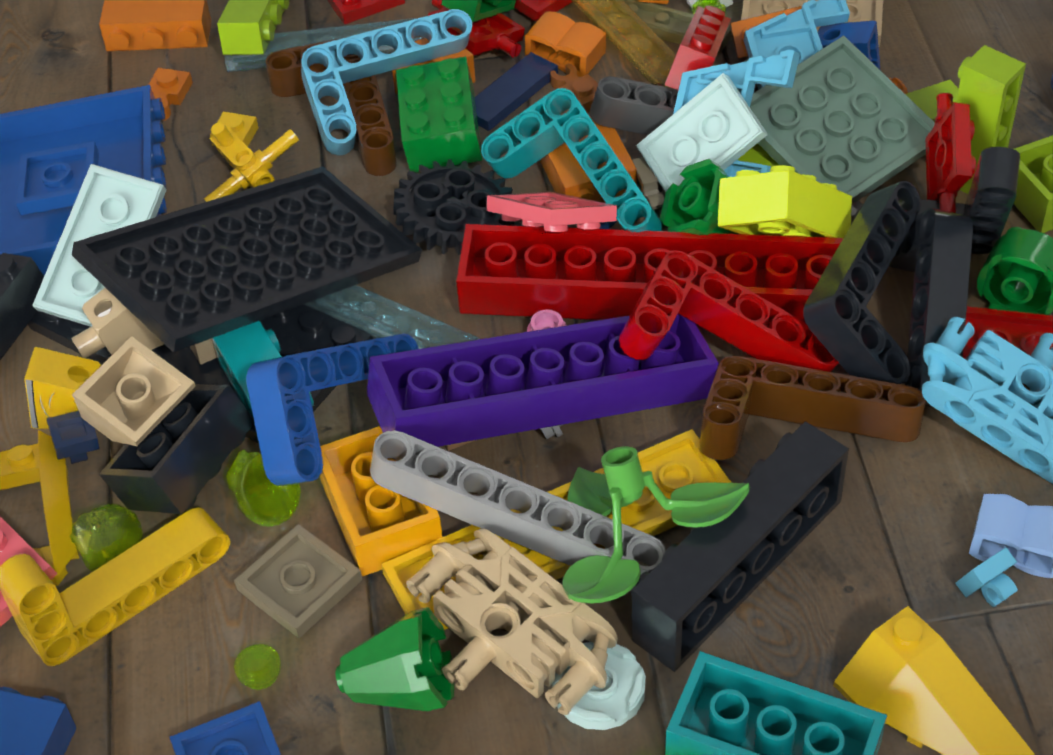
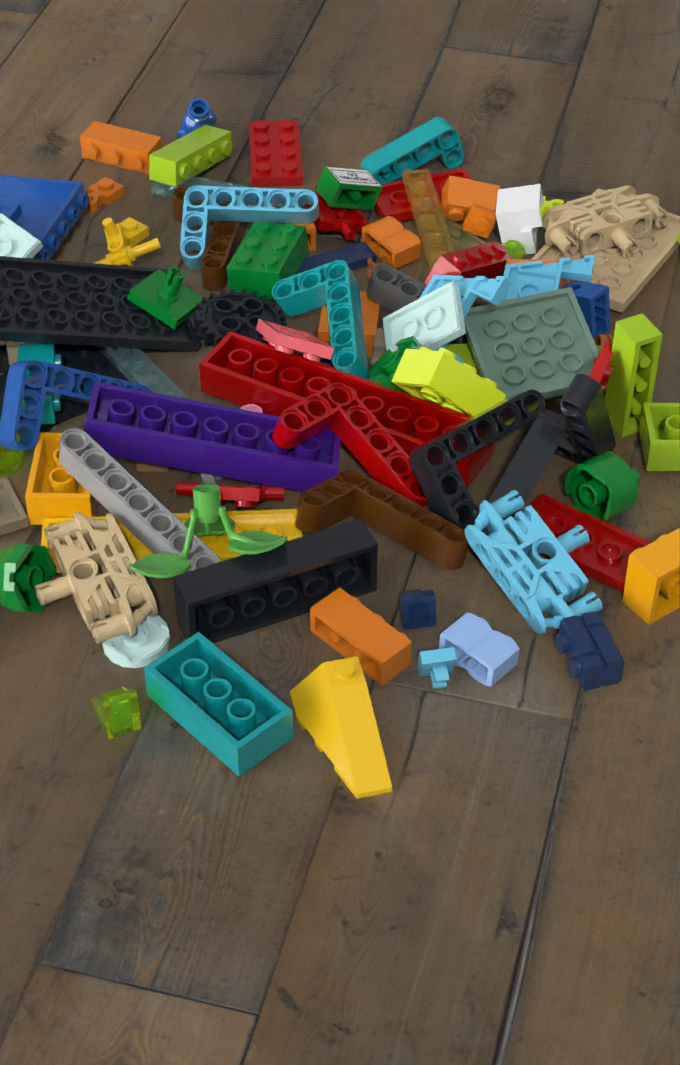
camera: 20 degrees right, 5 degrees down
none -> green tile [127,266,203,329]
none -> red plate [176,481,285,507]
none -> orange brick [310,587,412,686]
none -> dark blue tile [400,589,437,630]

